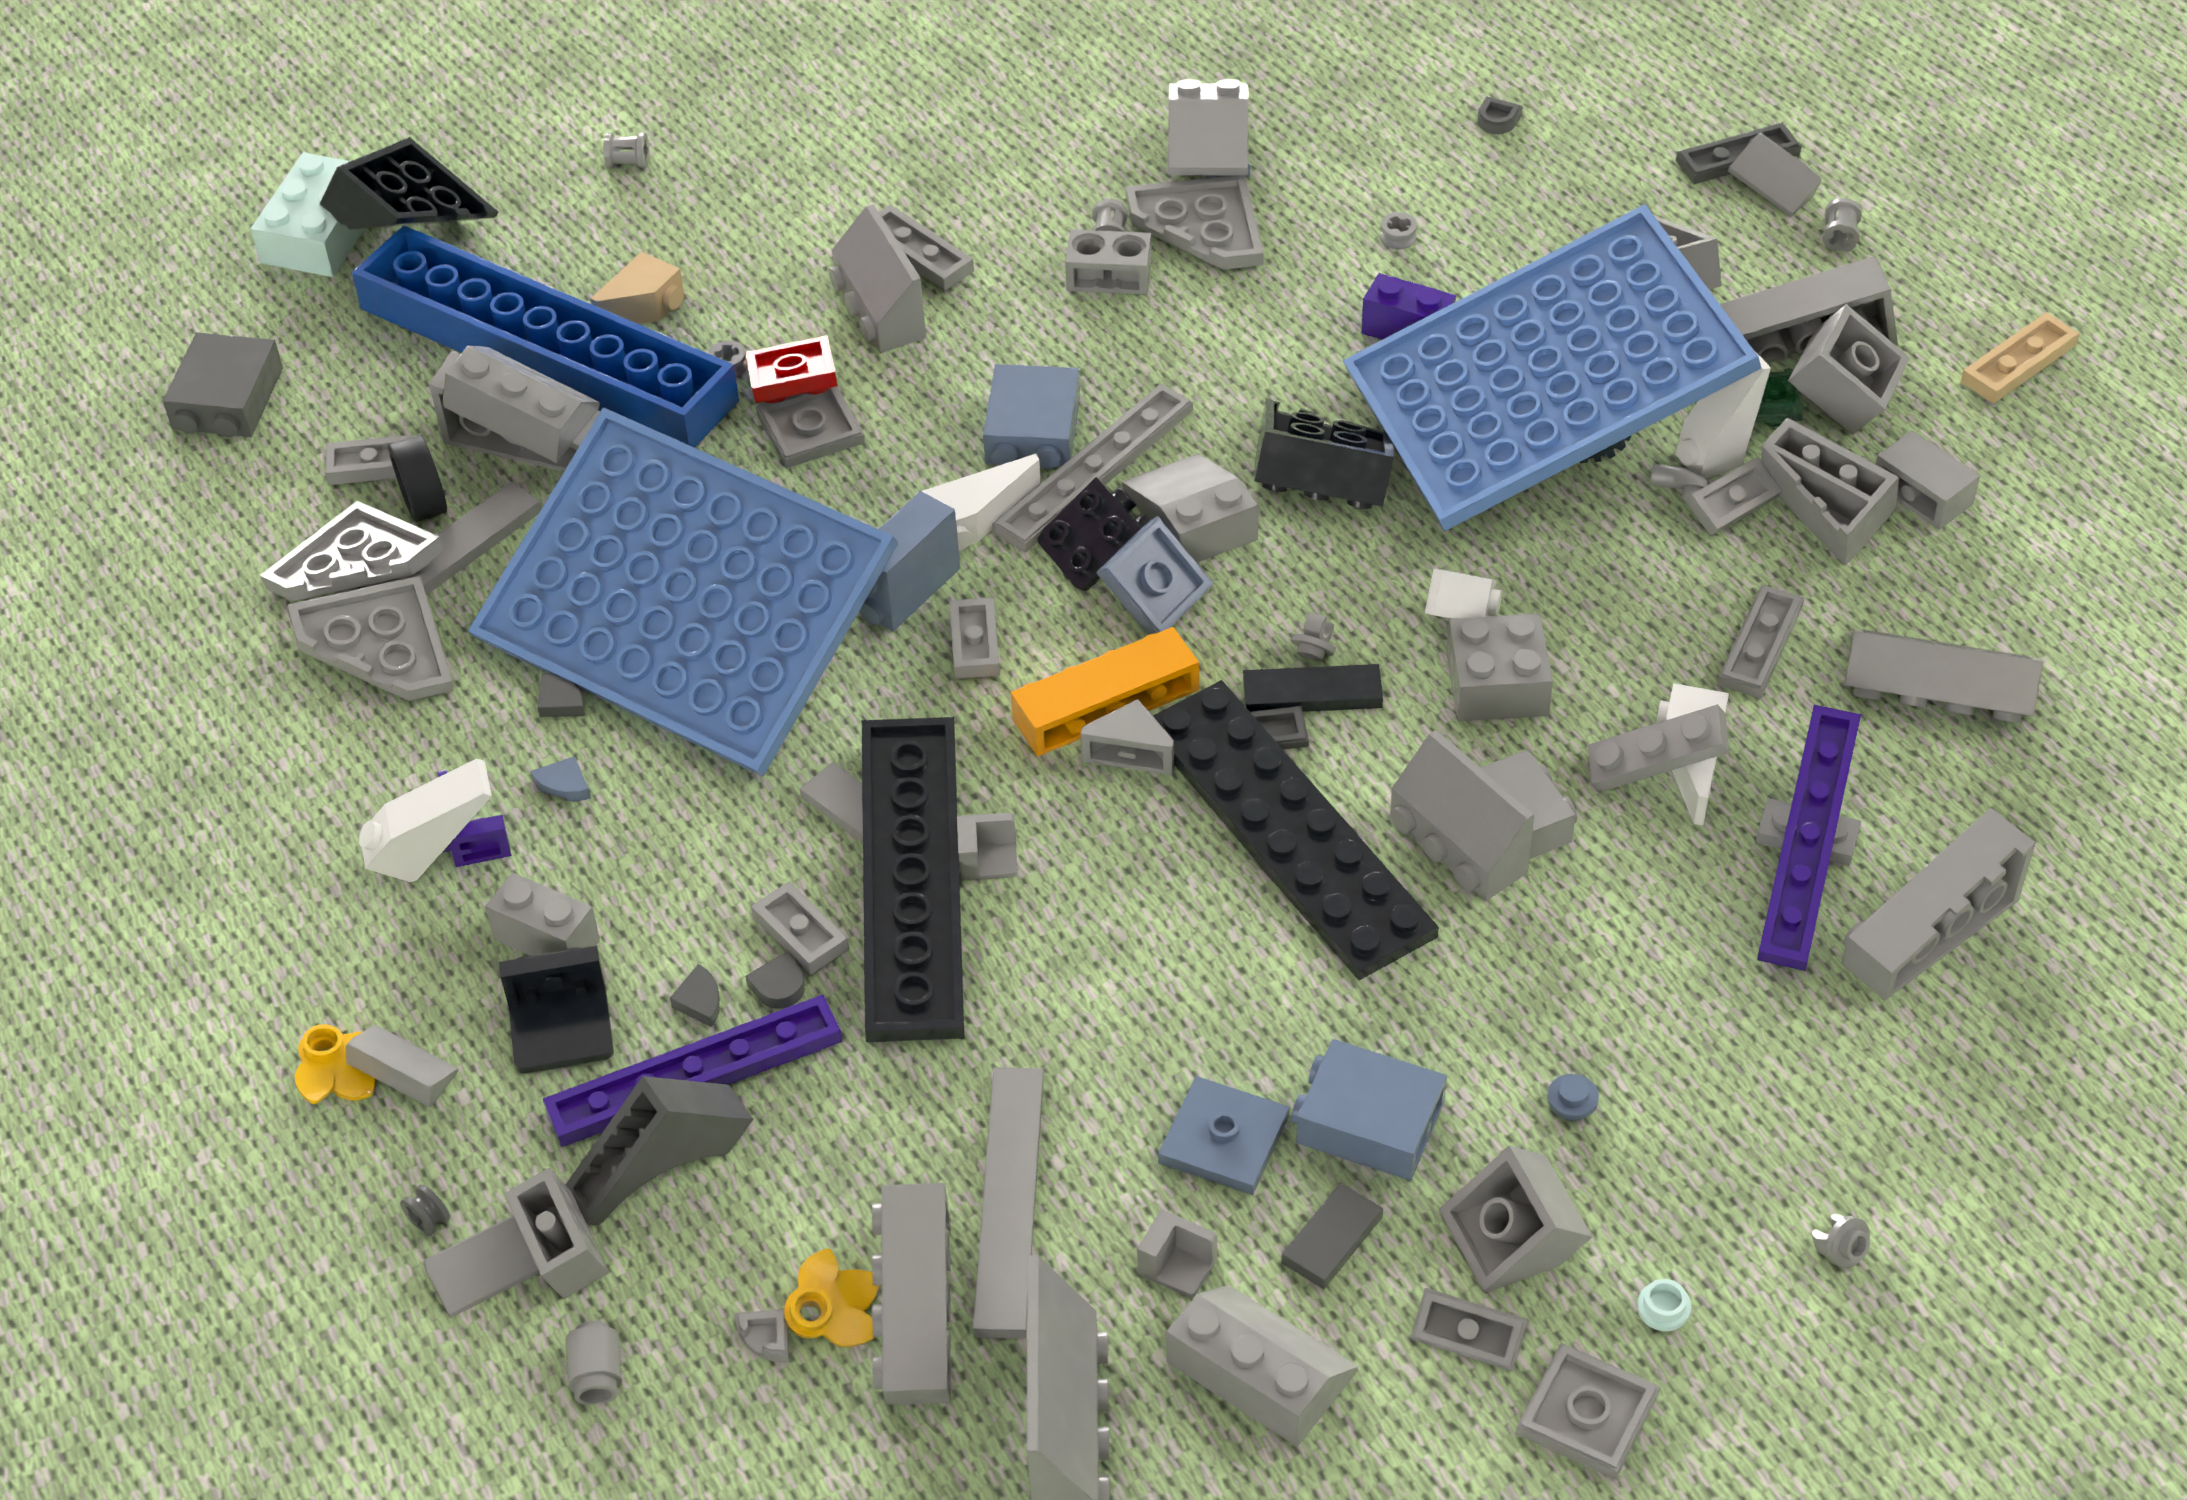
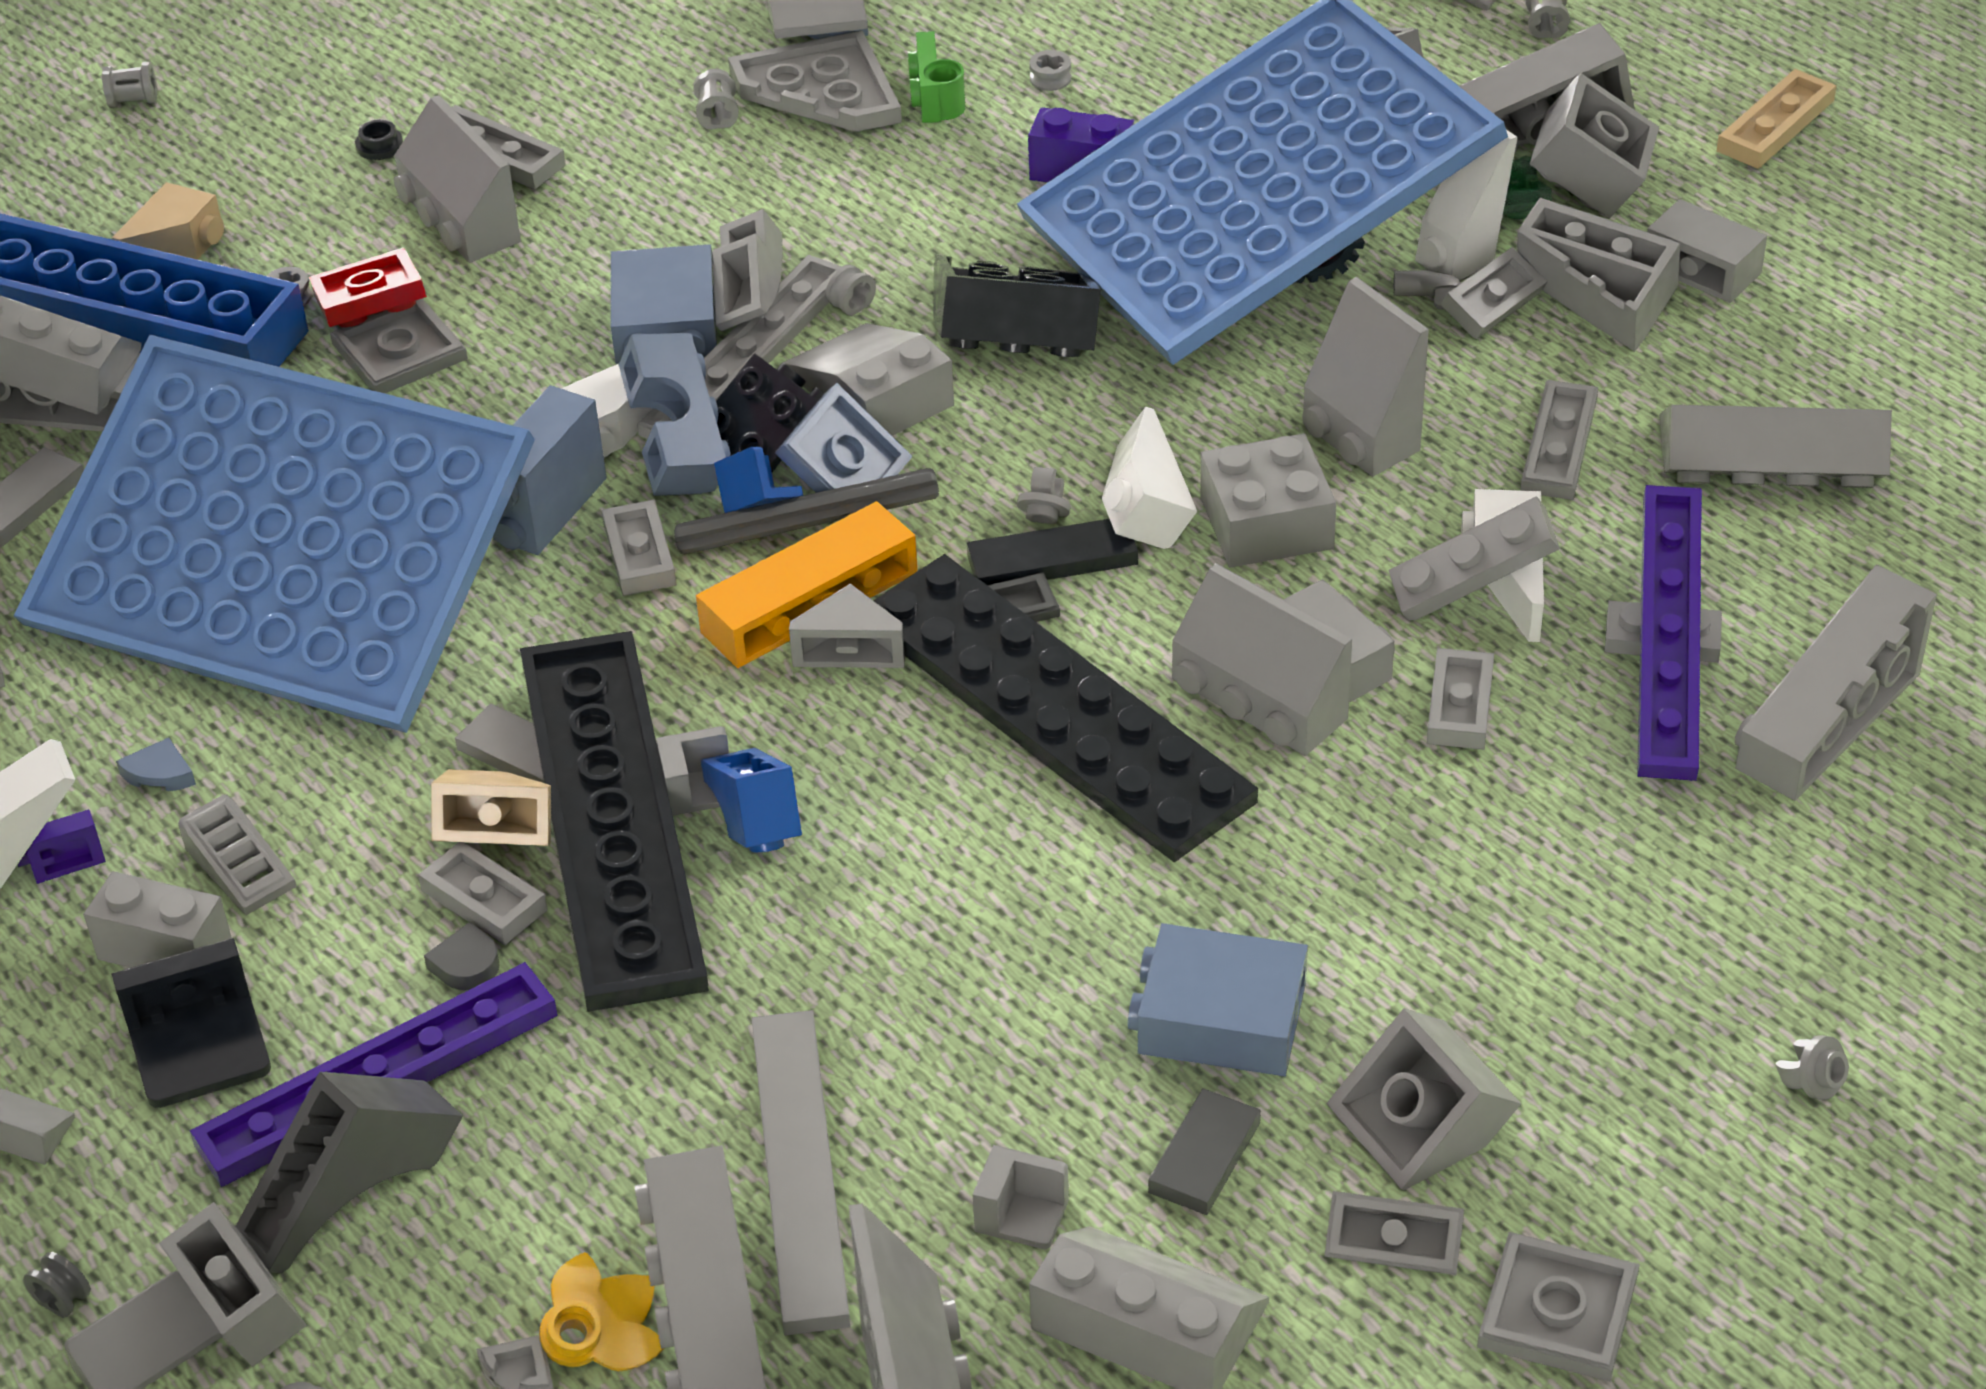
camera: 10 degrees left, 5 degrees down
dark grey tile [537,673,585,717] -> none
dark grey tile [670,964,720,1027] -> none
light grey brick [1065,229,1152,295] -> none
sand blue plate [1158,1076,1290,1195] -> none
white slope [1425,569,1502,619] -> none
sand blue plate [1547,1074,1599,1121] -> none
light aqua plate [1637,1279,1691,1331] -> none
none -> light grey slope [178,794,297,915]
none -> black plate [355,119,403,160]
none -> tan slope [431,769,551,846]
none -> sand blue arch [619,333,730,496]
none -> dark grey axle [674,468,939,555]
none -> blue arch [701,748,802,853]
none -> light grey slope [712,209,783,331]
none -> blue panel [714,447,803,513]
none -> light grey bush [826,264,876,316]
none -> bright green plate [908,31,966,123]
none -> white slope [1102,406,1197,549]
none -> light grey slope [1302,277,1429,477]
none -> light grey plate [1427,648,1494,750]

